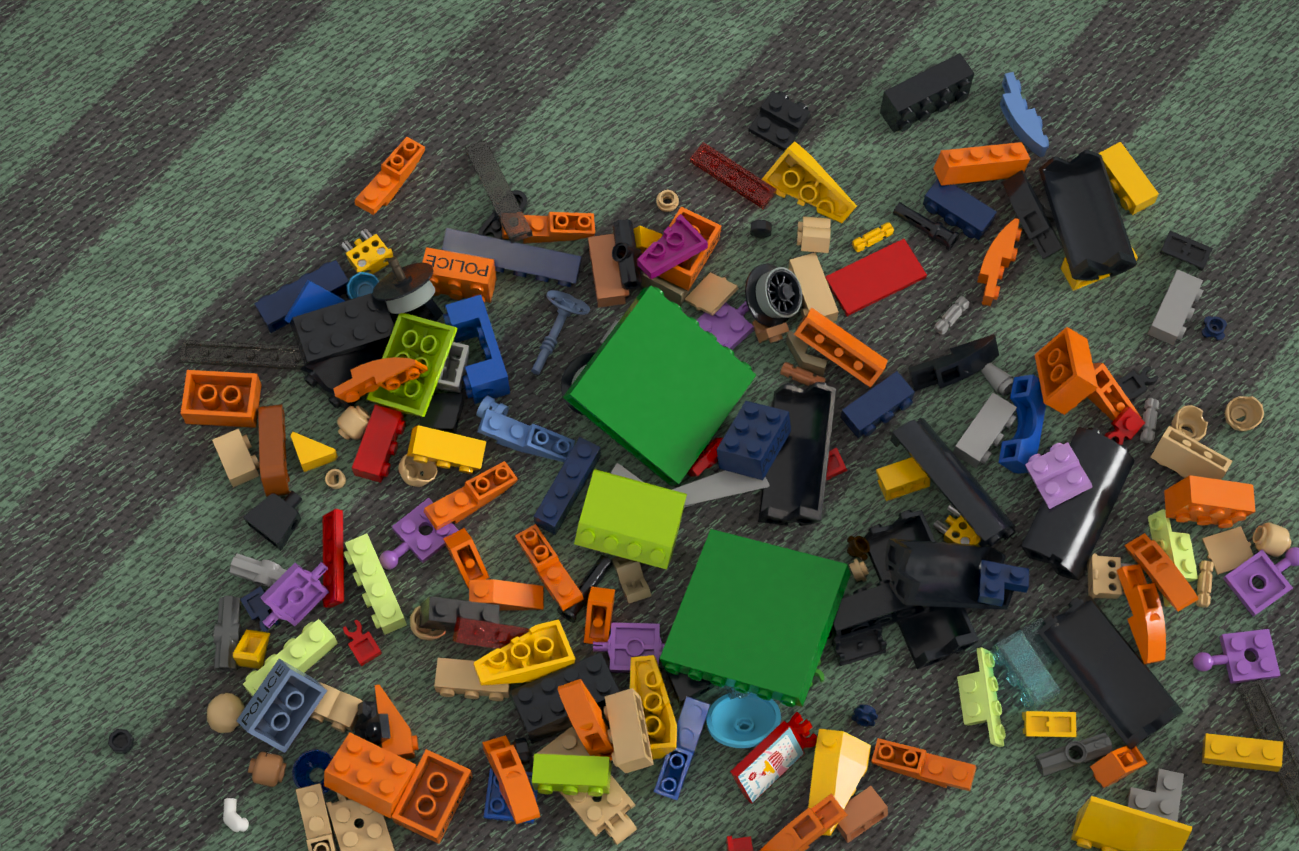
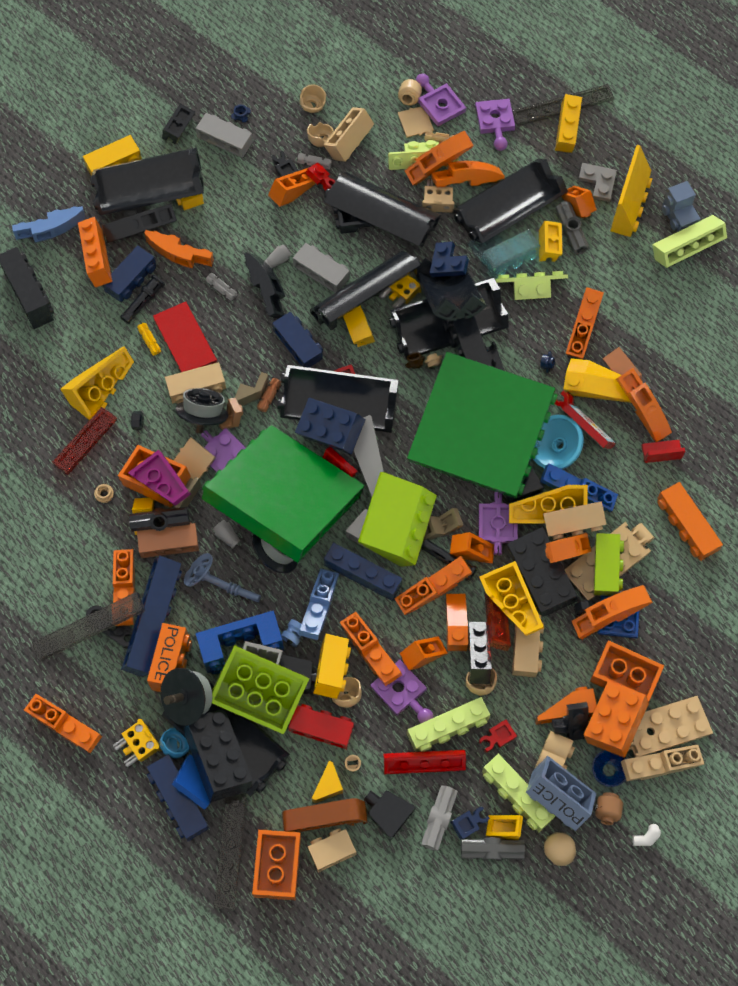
camera: 90 degrees left, 0 degrees up
black tile [108,729,134,754] -> none
medium lavender plate [260,562,329,629] -> none
orange slope [333,357,428,403] -> none
tan head [337,405,371,440] -> none
black plate [748,91,810,151] -> none
orange brick [794,308,888,388] -> none
tan brick [797,216,830,253] -> none
blue arch [999,374,1046,474] -> none
lavender plate [1025,442,1092,509] -> none
orange brick [1035,327,1098,415] -> none
orange brick [1164,475,1255,528] -> none

